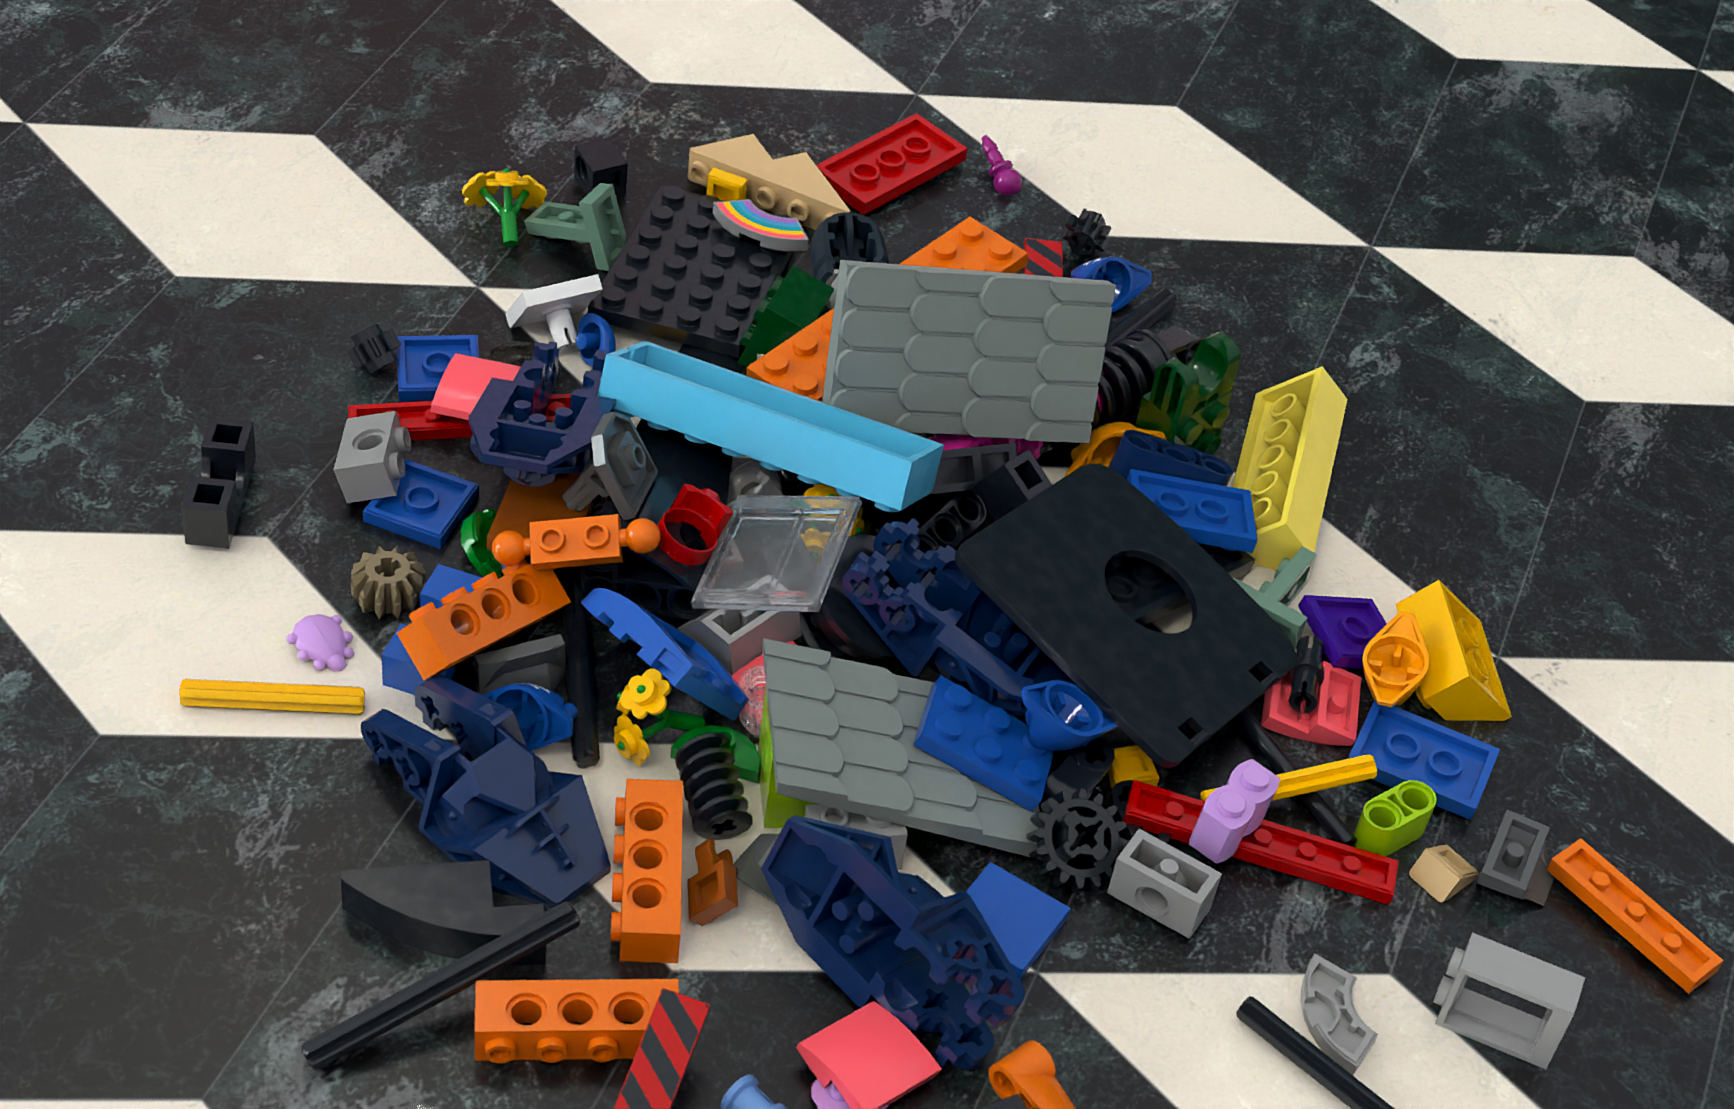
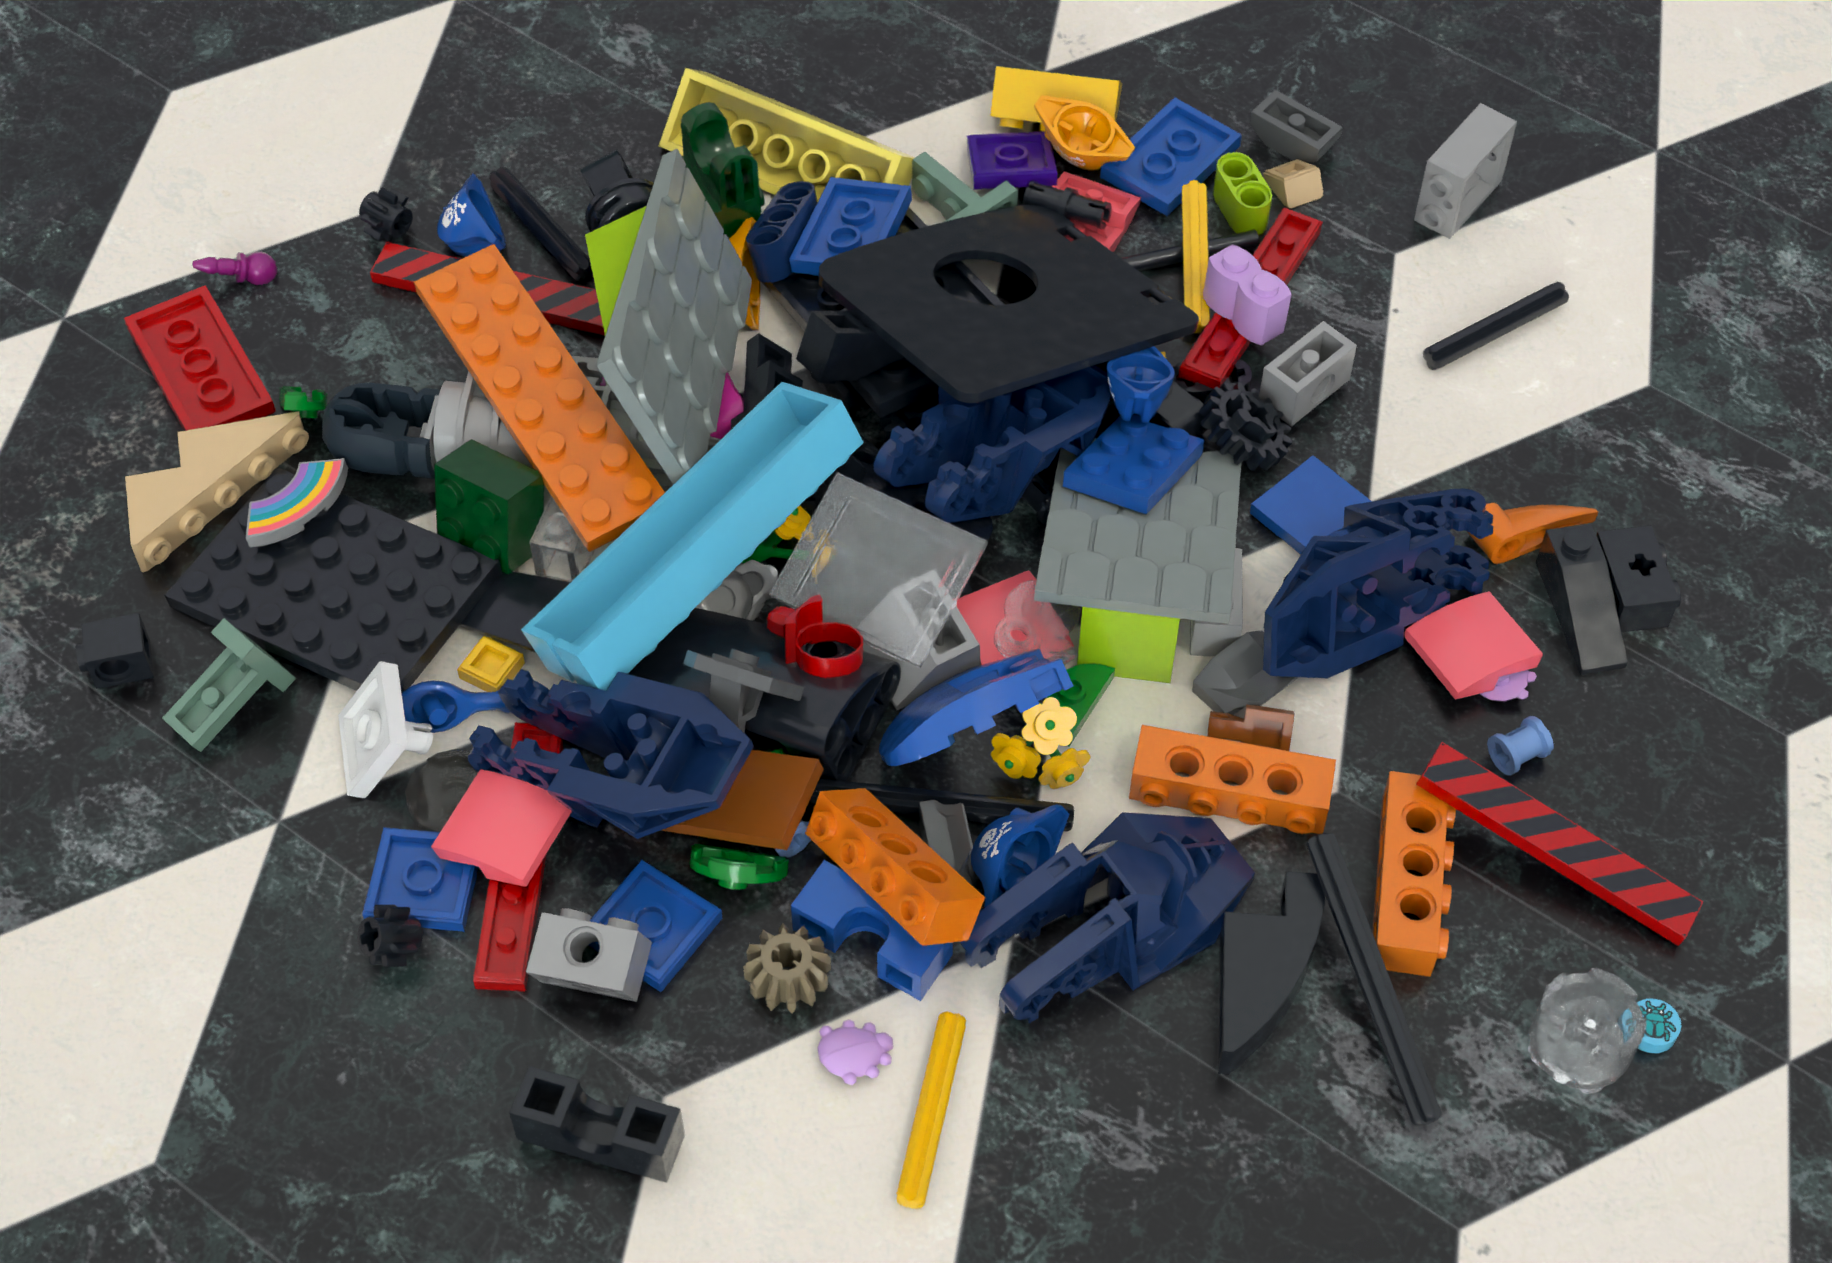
camera: 70 degrees left, 10 degrees up
yellow plant [462,168,547,247] -> none
orange plate [492,514,660,570] -> none
black piece [675,732,753,840] -> none
yellow tile [706,167,748,201] -> none
light grey tile [1301,954,1378,1075] -> none
orange plate [1547,838,1724,994] -> none
none -> green plate [279,386,328,418]

